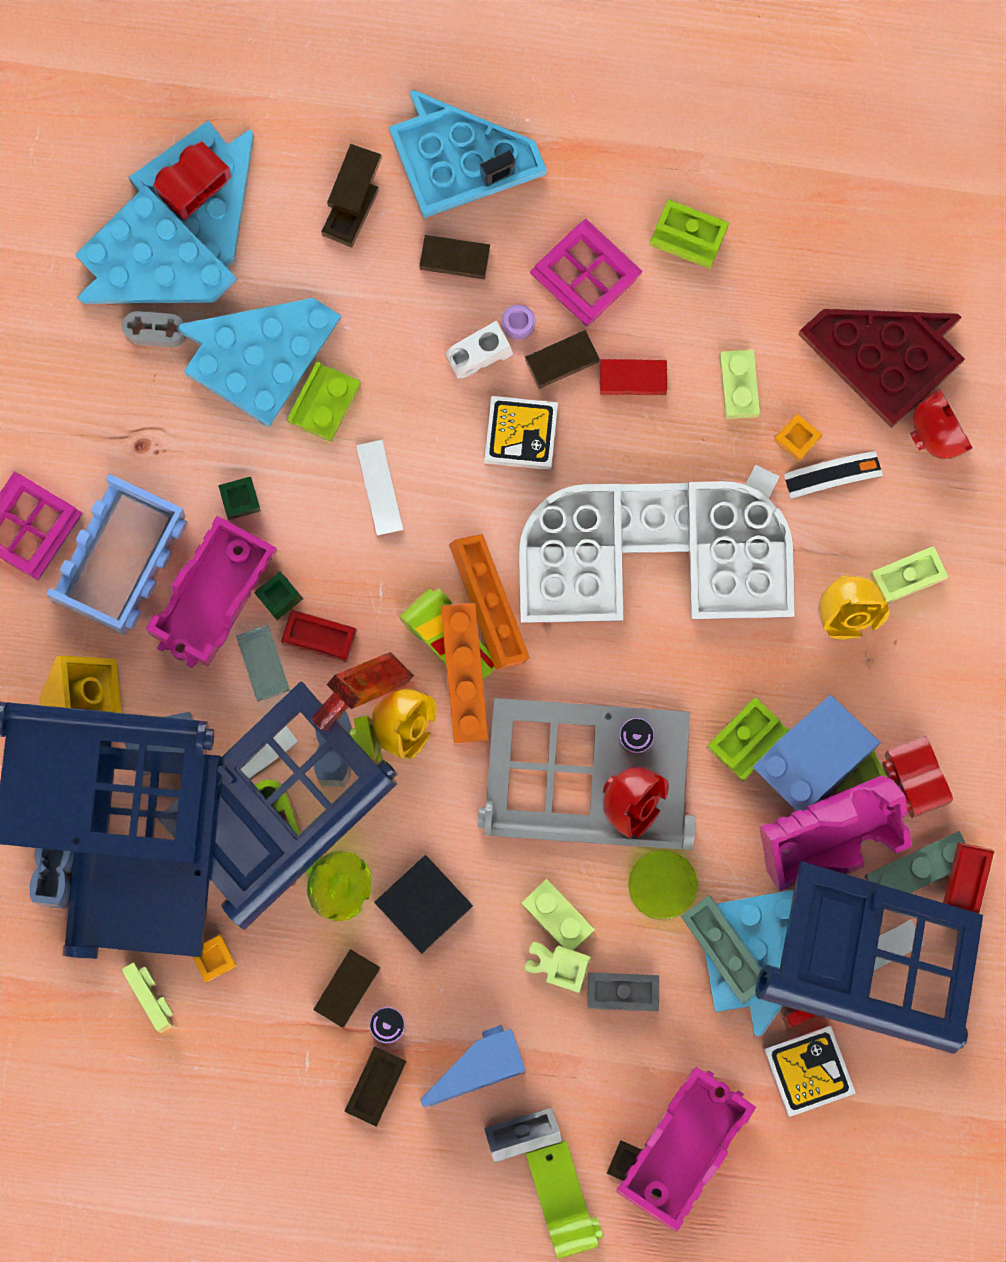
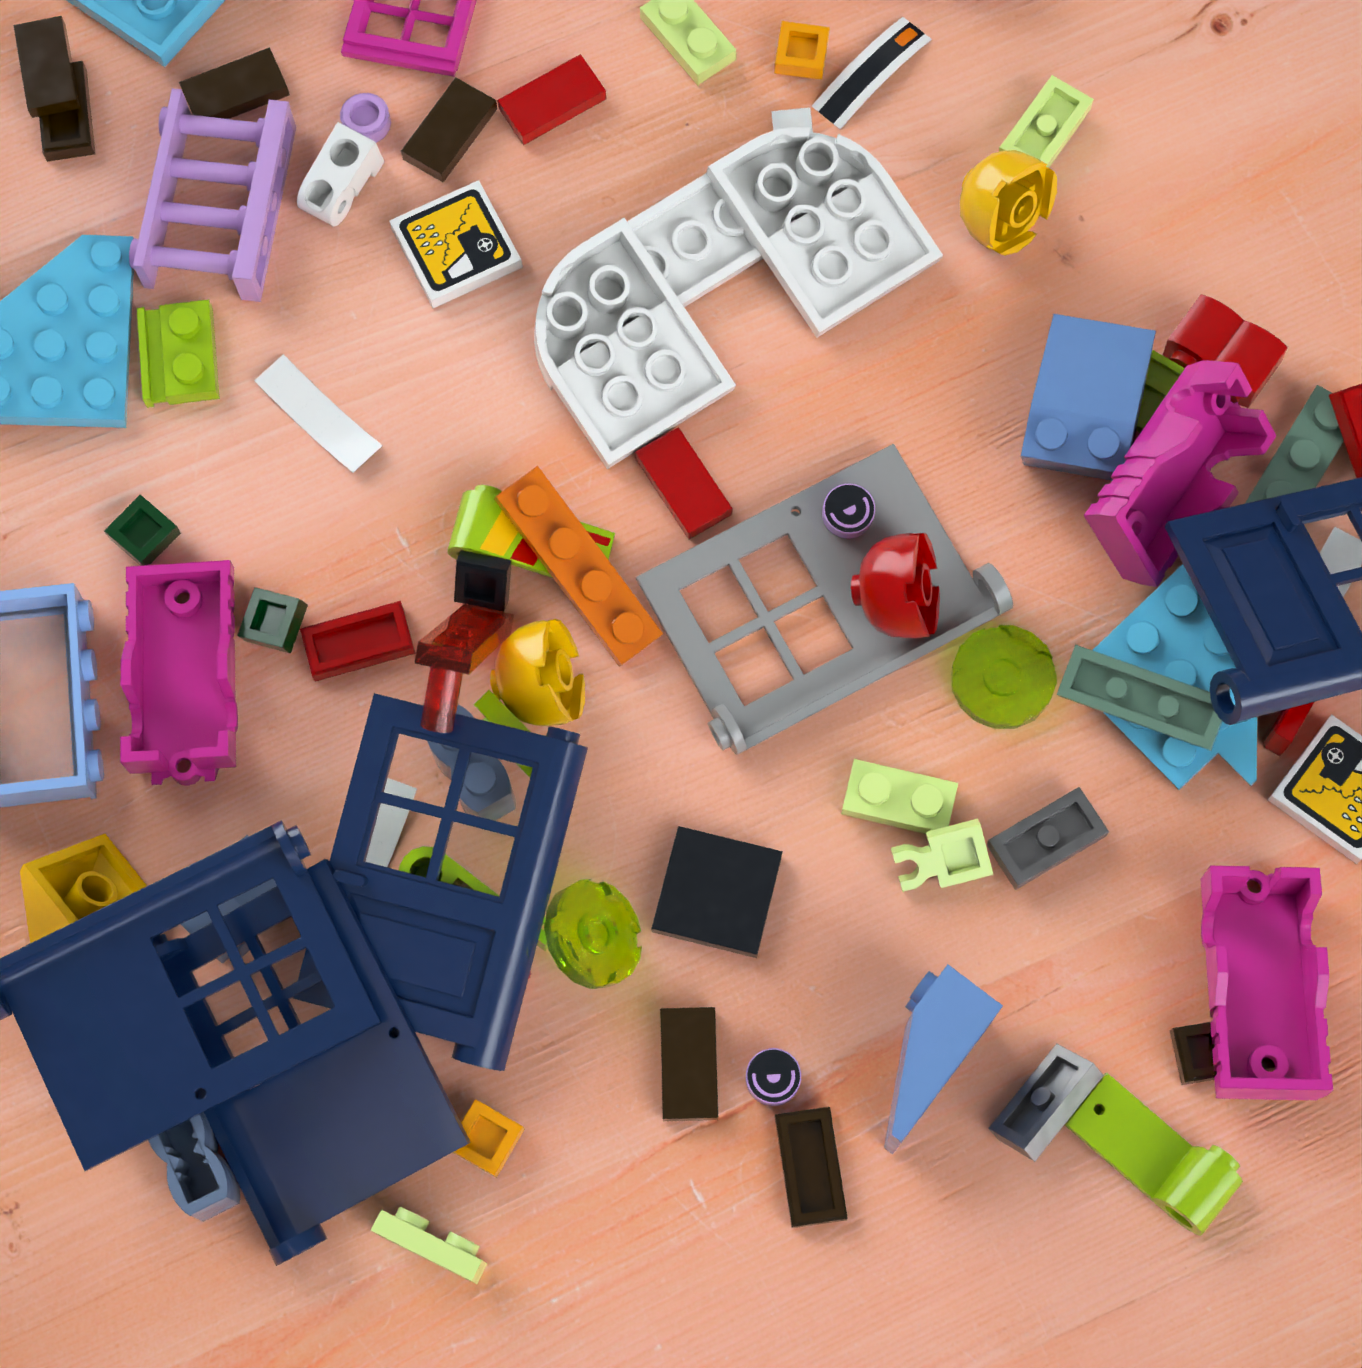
camera: 30 degrees left, 5 degrees down
clear light blue tile [236,625,290,701] -> none
orange plate [449,534,530,670] -> none
lime plate [706,697,790,782] -> none
none -> lavender fence [129,88,296,302]
none -> black tile [454,550,512,612]
none -> red tile [635,427,733,540]

